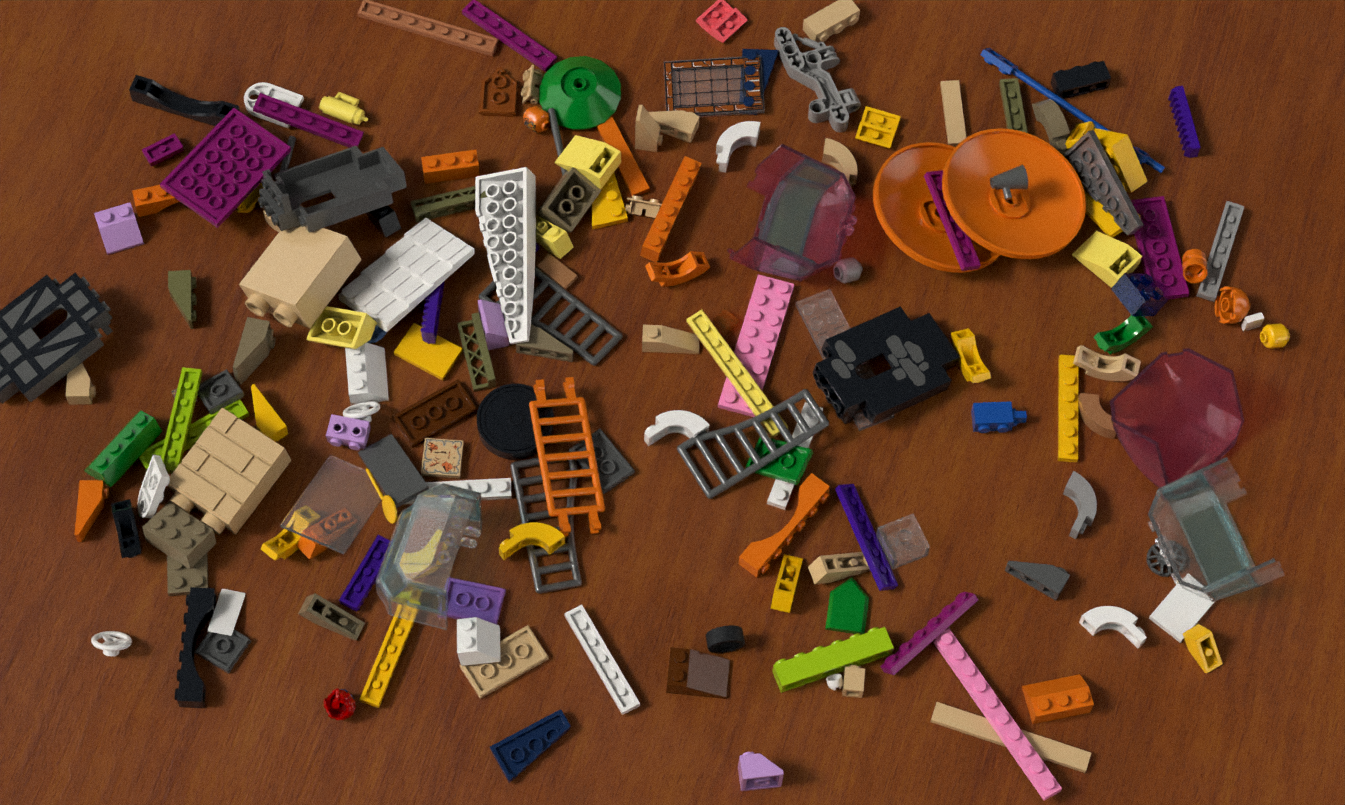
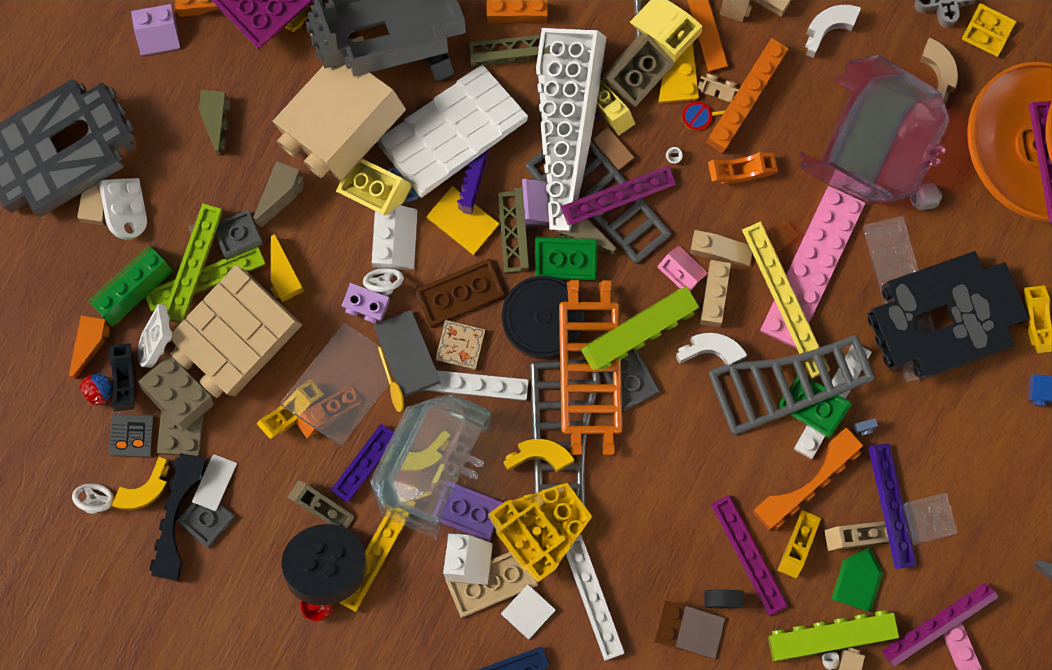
camera: 15 degrees right, 15 degrees up
none -> piece [79,374,113,406]
none -> white plate [99,178,147,240]
none -> dark grey tile [109,414,154,457]
none -> yellow arch [112,457,171,511]
none -> black brick [281,524,367,605]
none -> yellow wedge [488,483,592,582]
none -> white piece [501,584,555,639]
none -> green tile [535,237,597,280]
none -> magenta plate [561,166,676,225]
none -> lime brick [581,286,699,371]
none -> bright pink panel [658,246,708,292]
none -> white hinge [666,147,682,163]
none -> piece [682,101,725,131]
none -> tan brick [700,260,731,328]
none -> magenta tile [711,495,788,616]
none -> sand blue plate [853,418,878,436]

